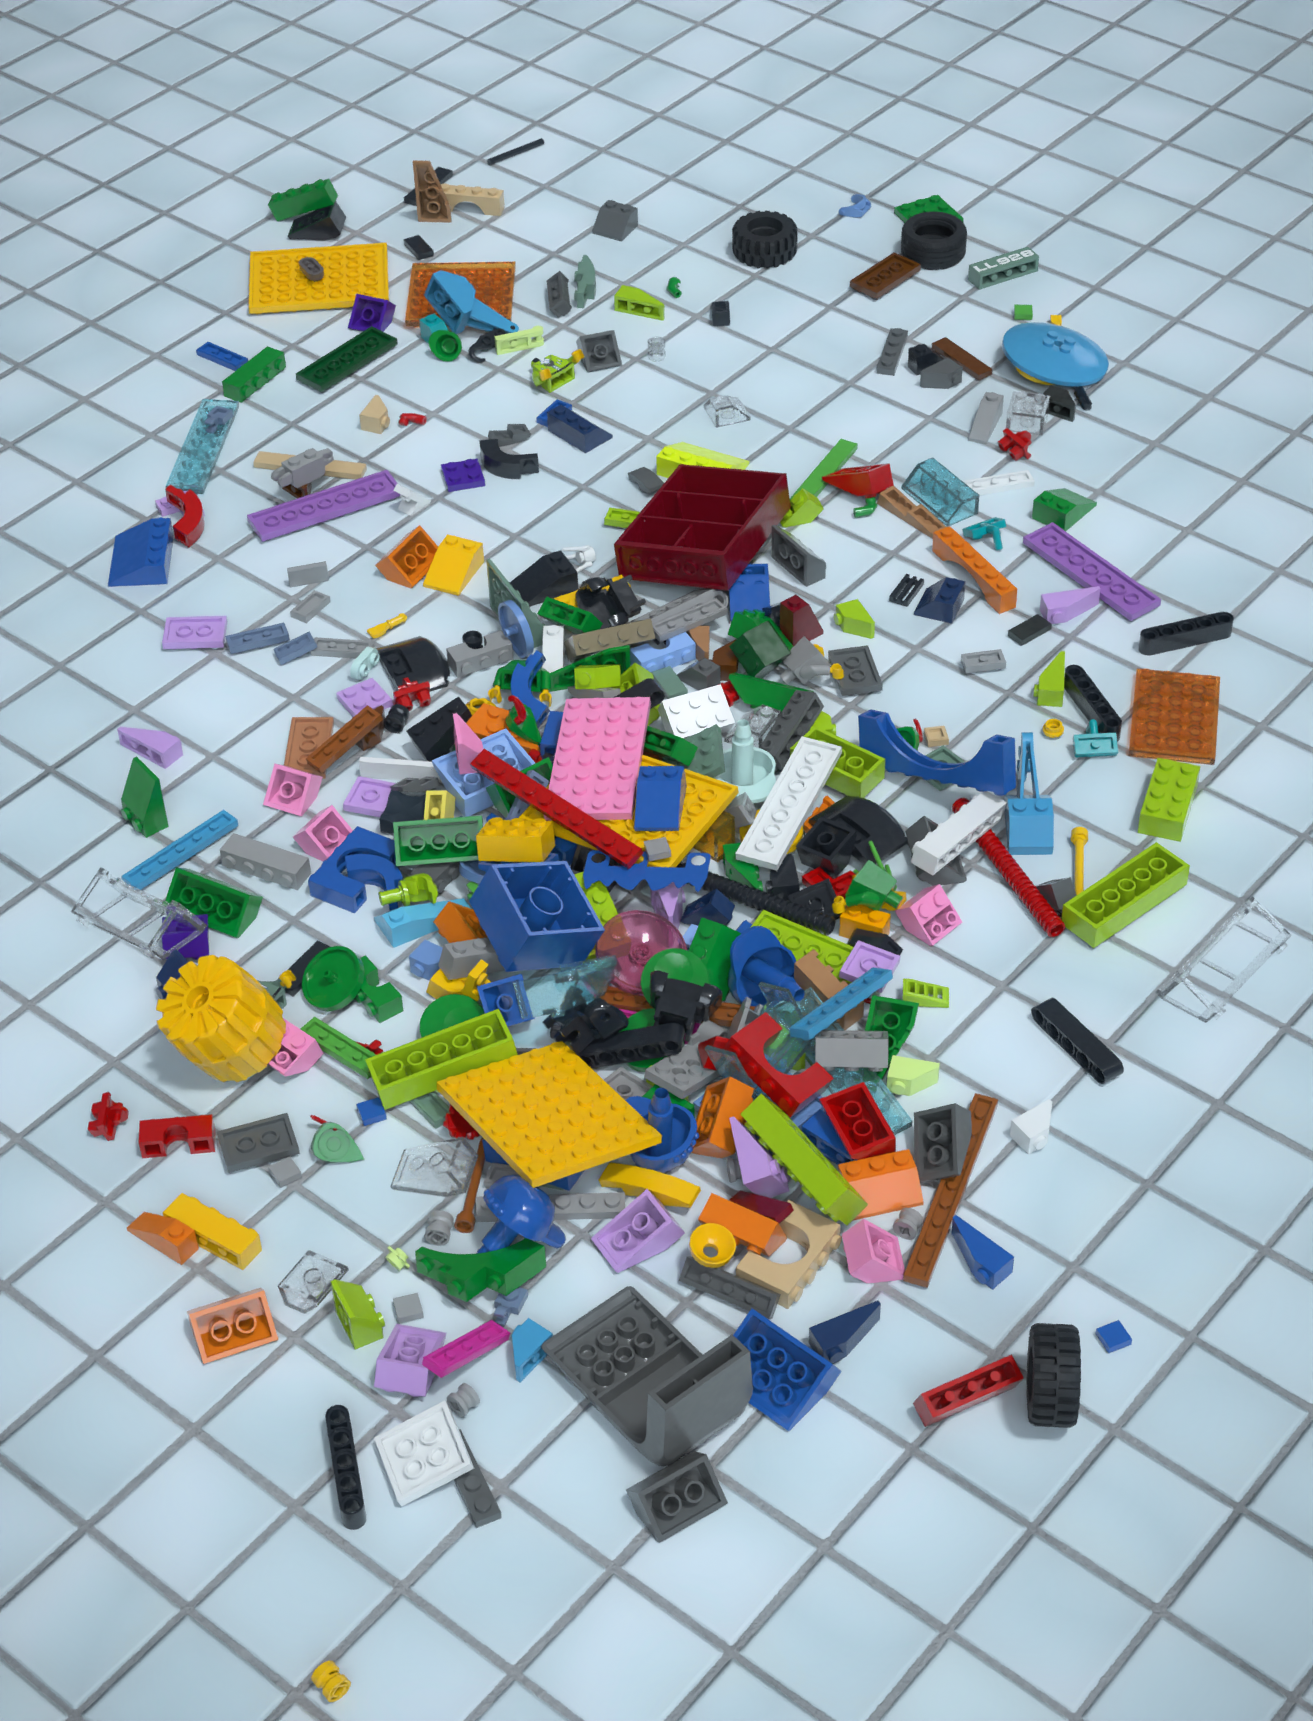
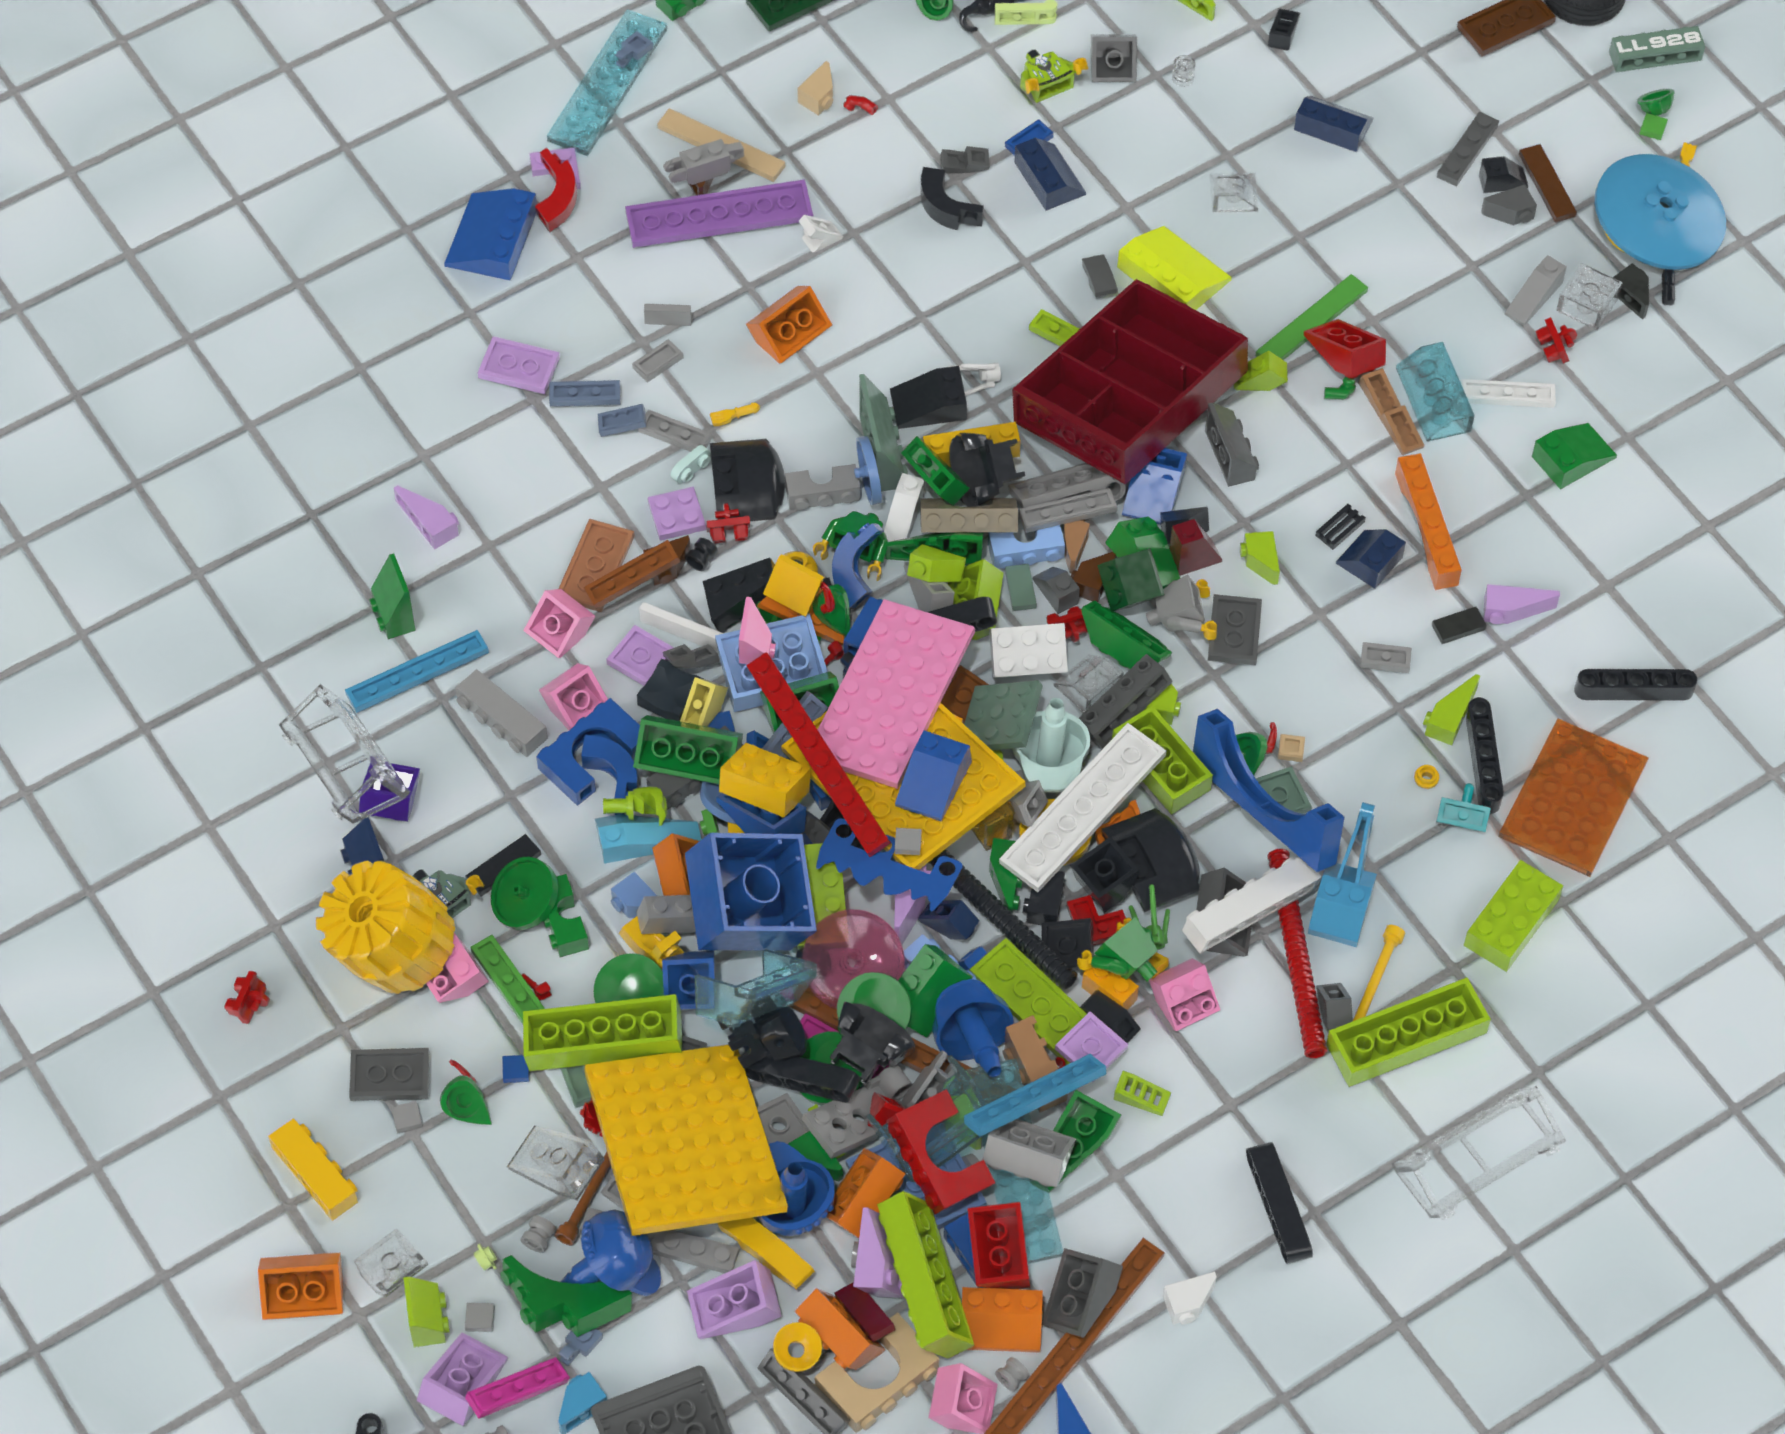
camera: 15 degrees right, 15 degrees up
orange slope [127,1212,199,1265] -> none
red arch [139,1114,216,1158] -> none
green slope [162,867,263,938] -> none
yellow slope [423,534,484,596] -> none
dark purple plate [441,458,485,492] -> none
black wheel [462,631,483,649] -> none
green brick [643,726,698,767] -> none
yellowish green slope [886,1055,940,1096] -> none
teal plate [962,517,1007,550] -> none
medium lavender plate [1023,522,1161,621] -> none
none -> yellow tile [763,554,824,617]
none -> dark blue slope [1294,96,1373,152]
none -> green piece [1637,89,1675,116]

